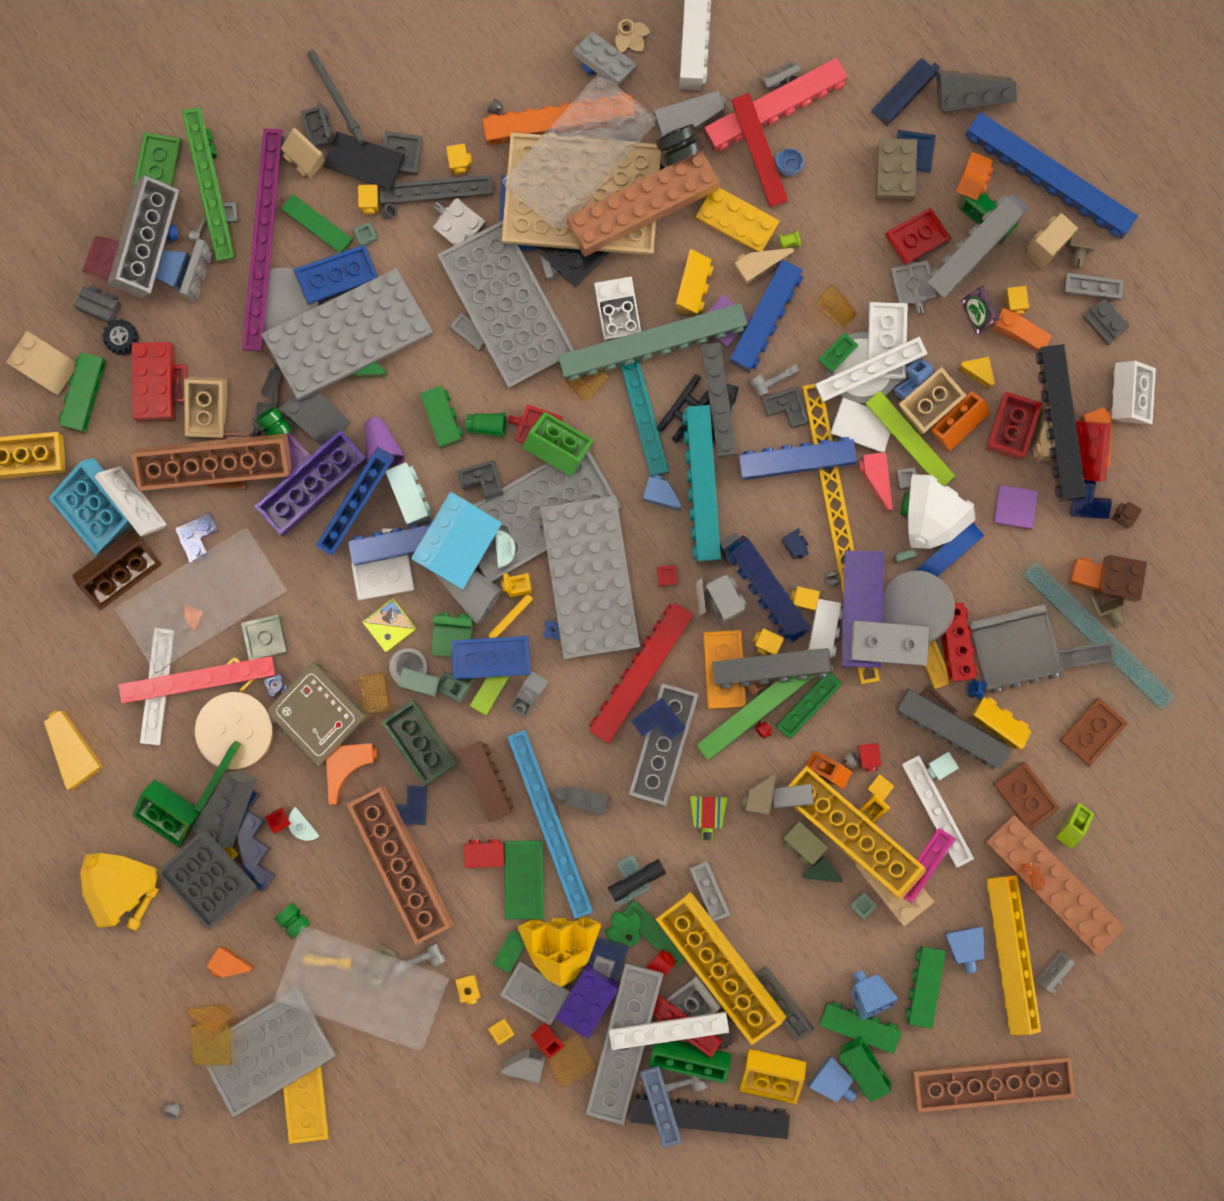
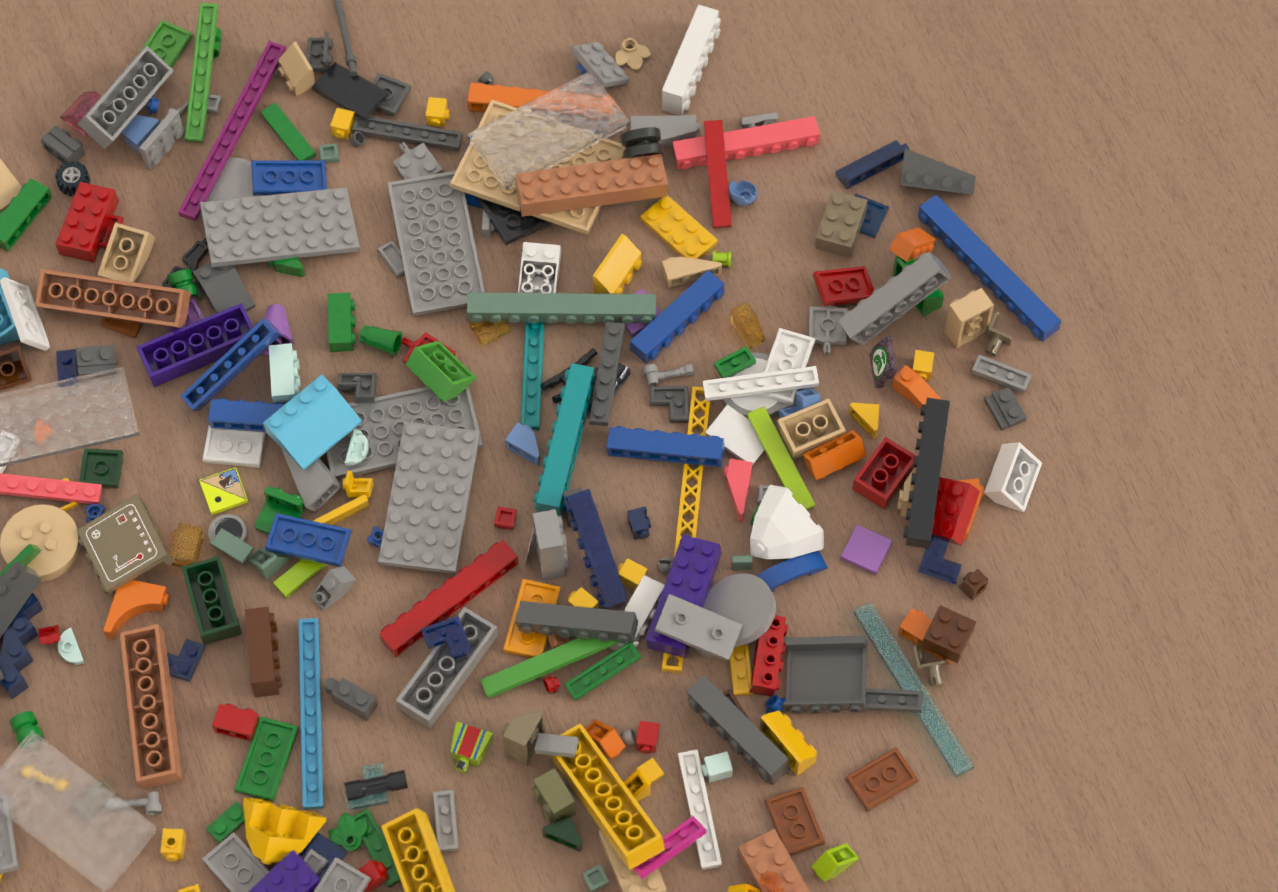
camera: 15 degrees right, 20 degrees down
none -> dark grey plate [75,345,117,376]

